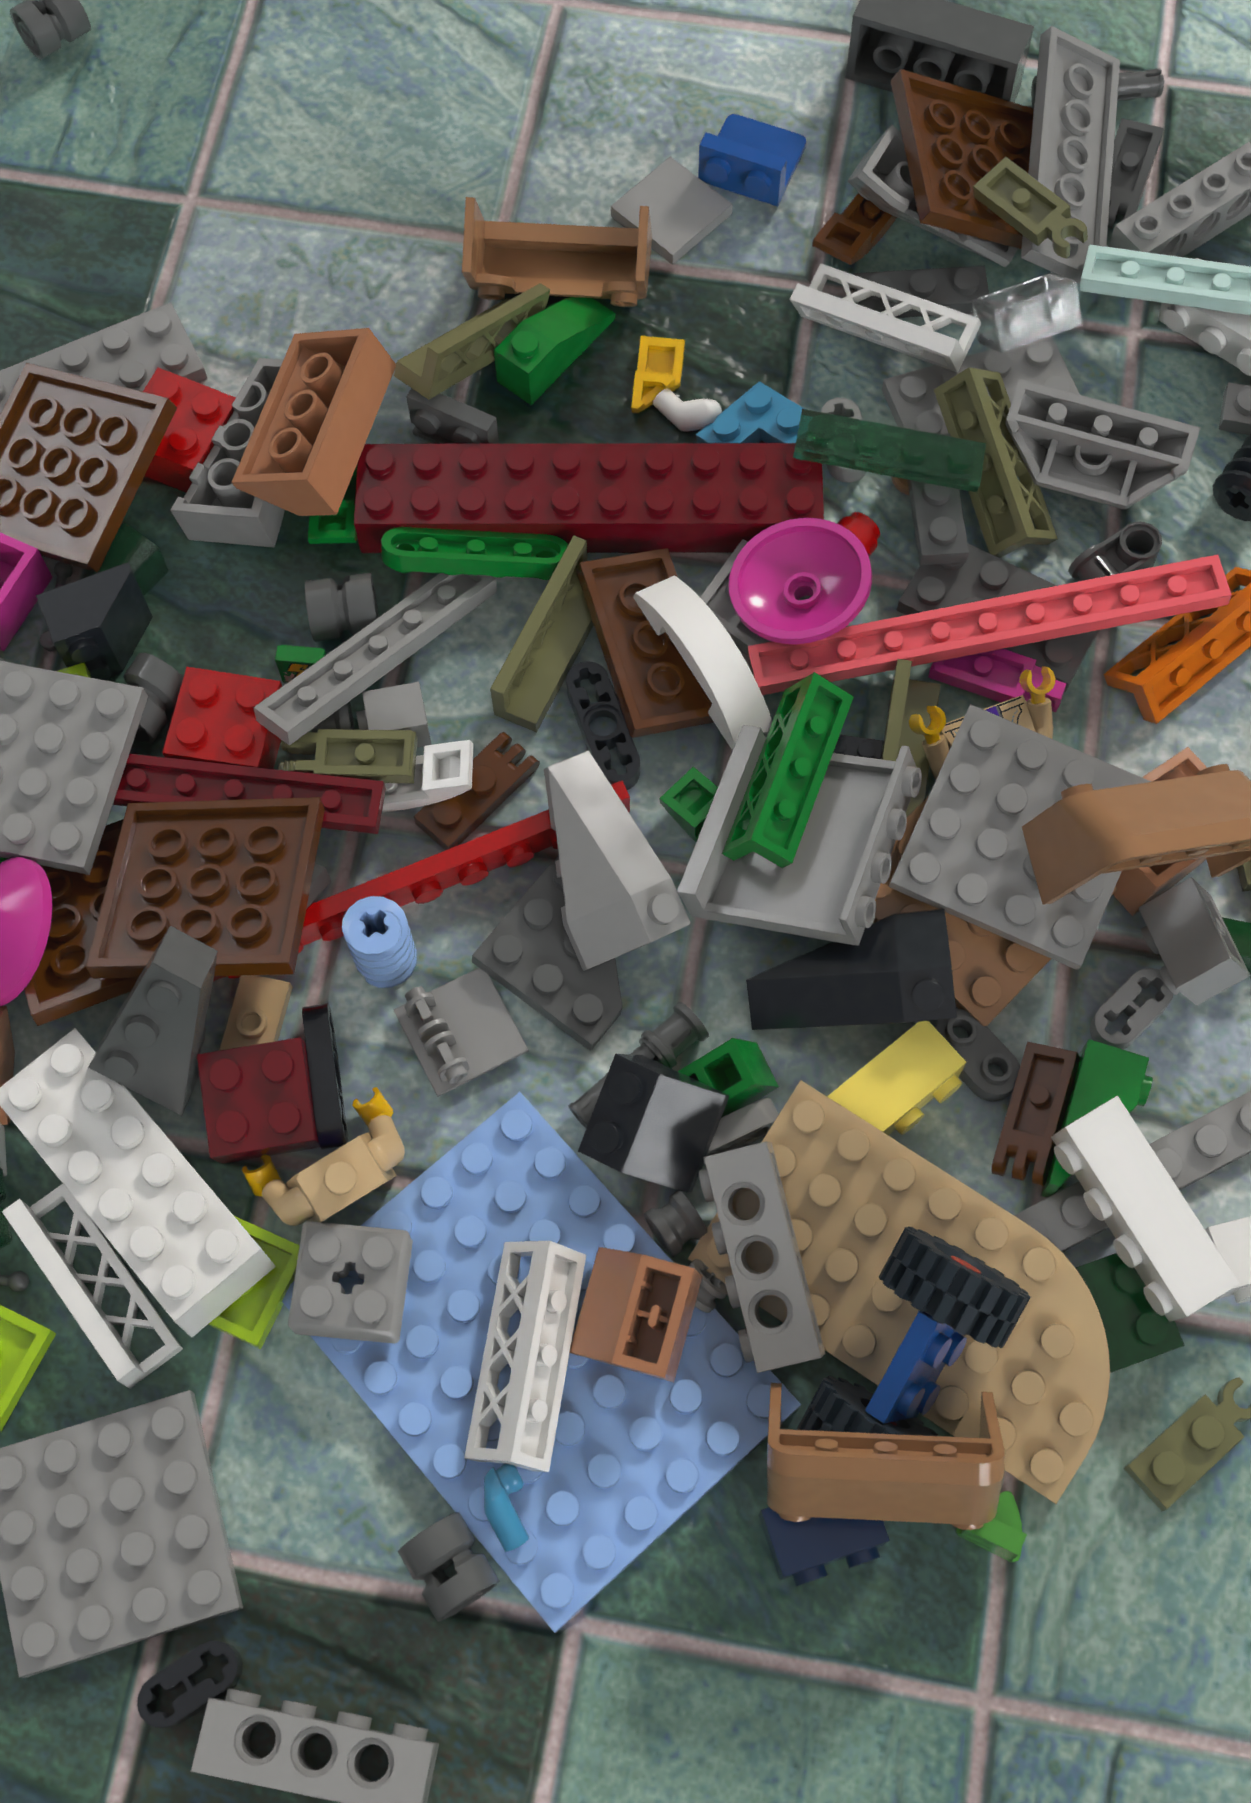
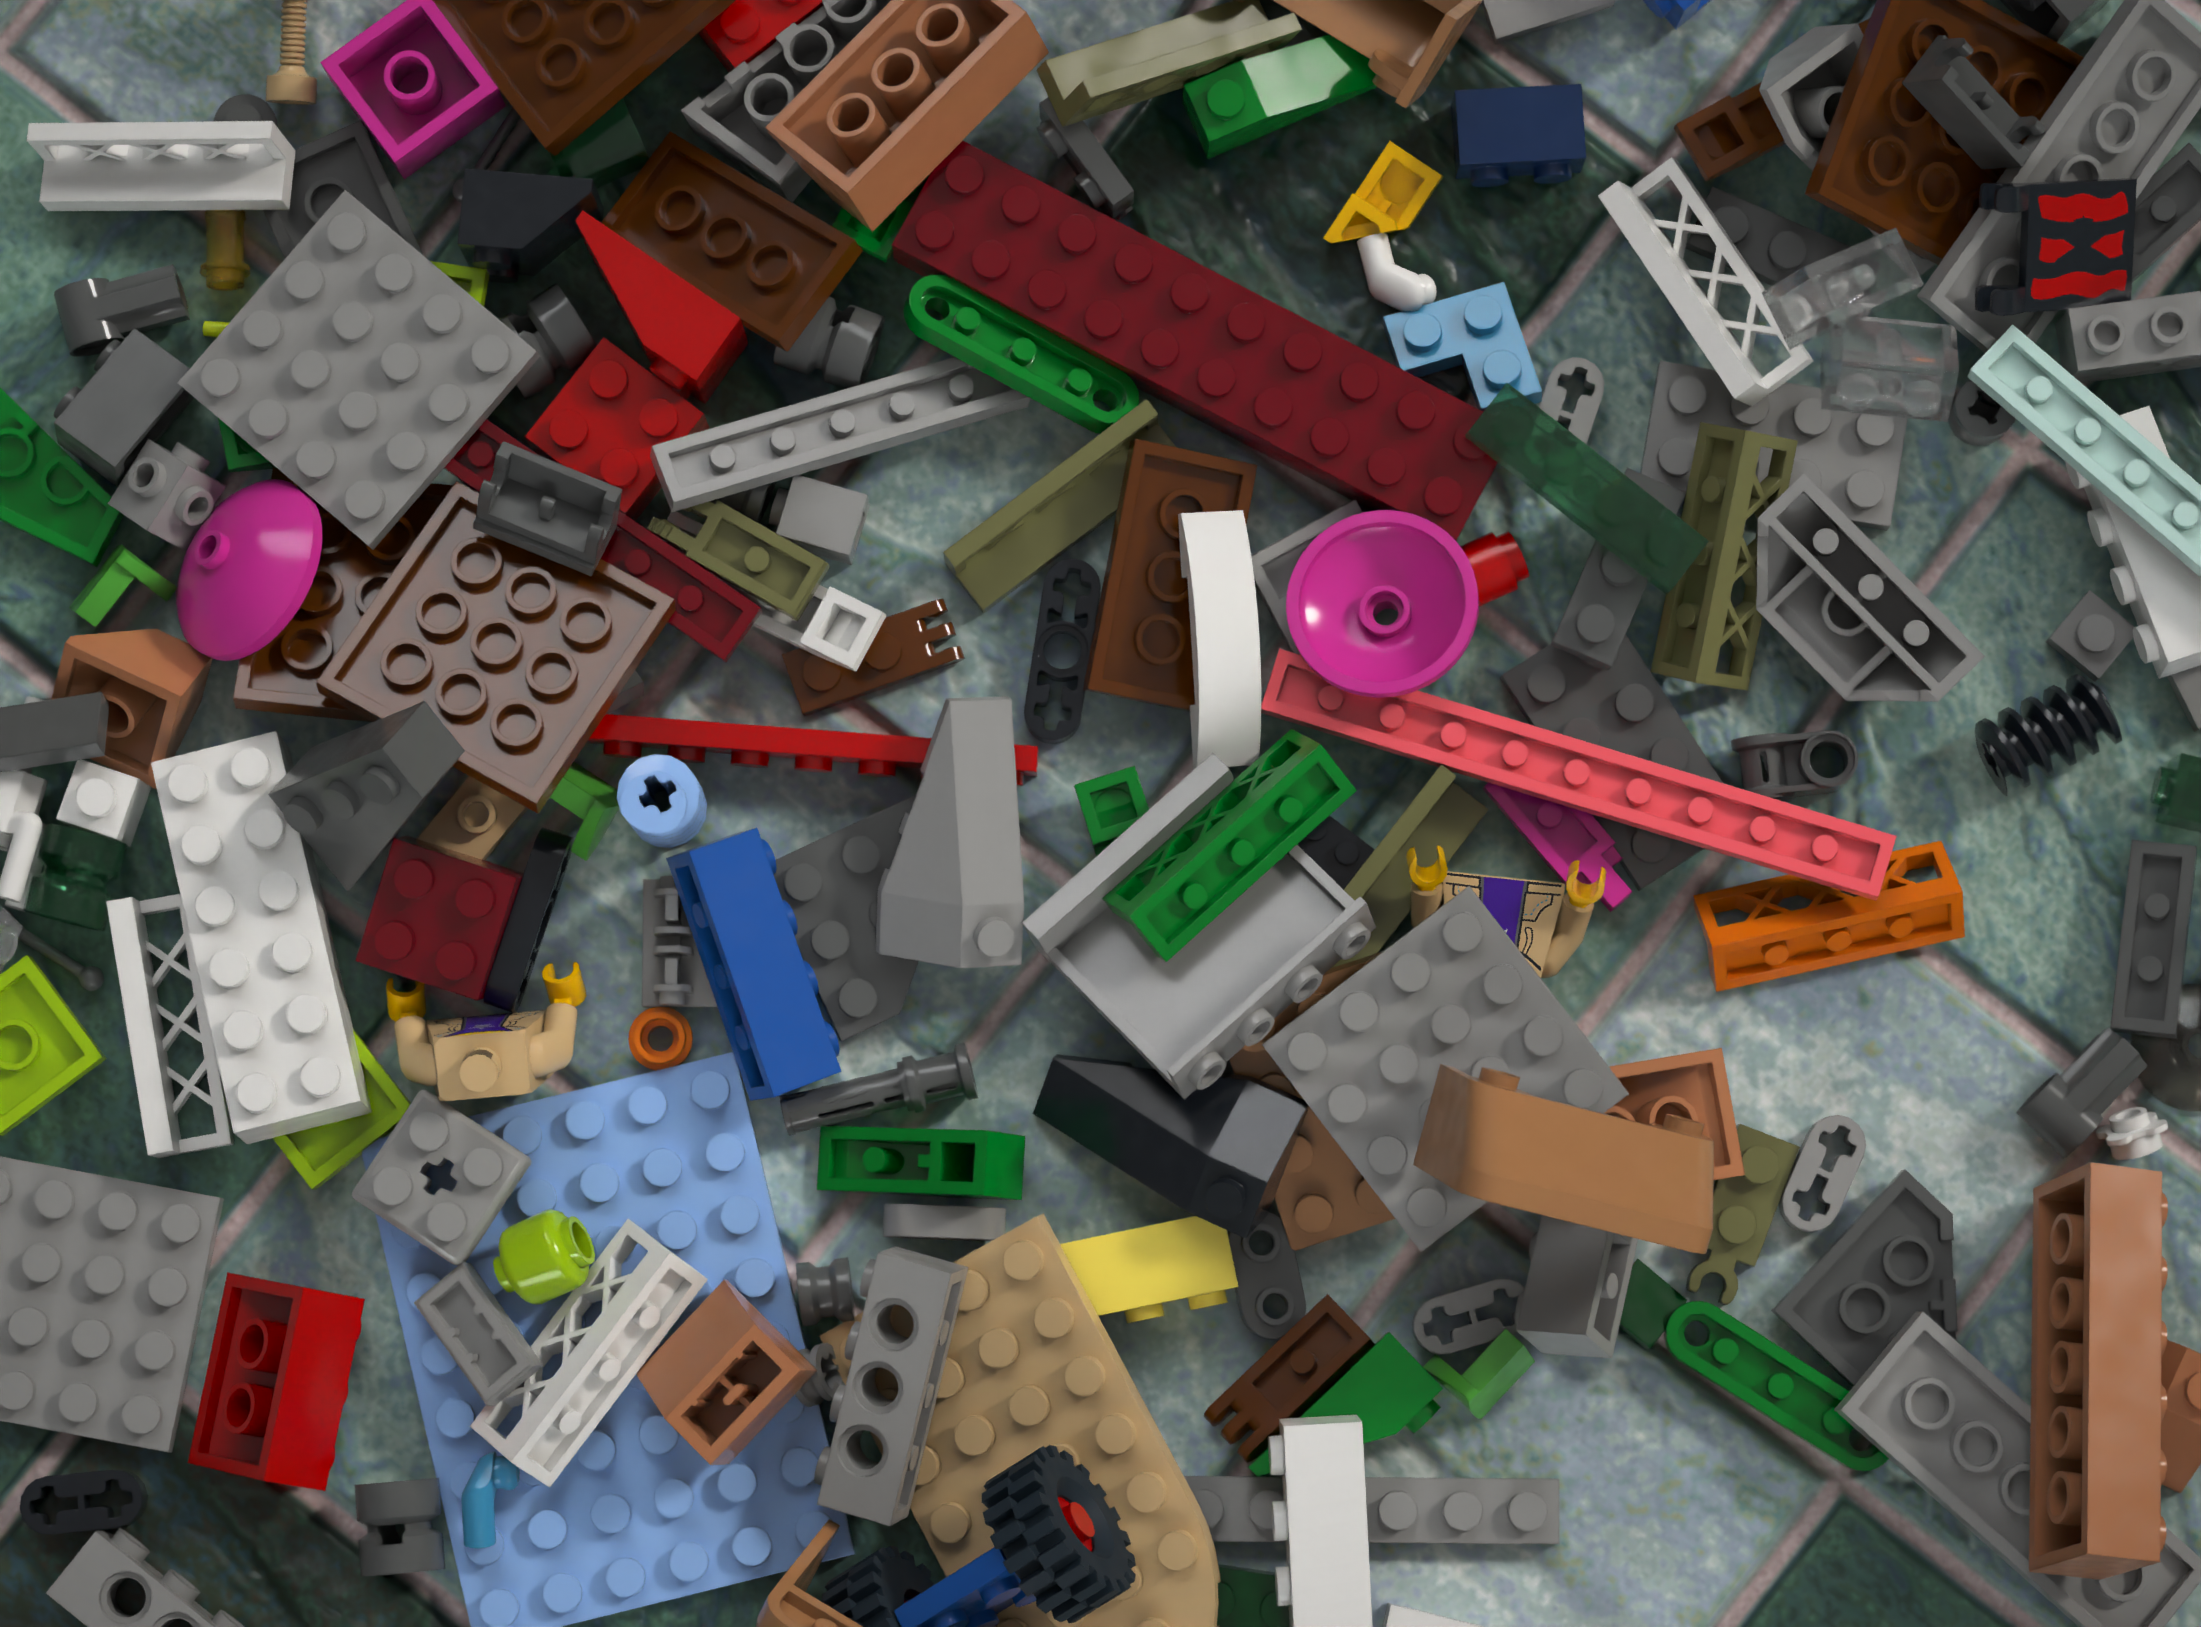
camera: 25 degrees right, 15 degrees up
green tile [275,645,326,683] -> none
black slope [578,1054,730,1193] -> none
olive plate [973,157,1088,259] -> none
none -> red slope [188,1272,365,1491]
none -> light grey plate [414,1262,544,1406]
none -> dark grey hinge [473,441,622,576]
none -> lime head [493,1209,595,1305]
none -> bright green tile [550,762,619,861]
none -> red slope [575,210,748,404]
none -> reddish brown plate [601,131,863,352]
none -> orange plate [628,1006,693,1071]
none -> blue brick [666,828,842,1101]
none -> bright green tile [1423,1328,1535,1419]
none -> dark blue brick [1451,84,1586,187]
none -> clear brick [1762,228,1924,350]
none -> dark grey hinge [1902,35,2045,170]
none -> dark grey wheel [1947,380,2016,446]
none -> flag [1975,178,2137,316]

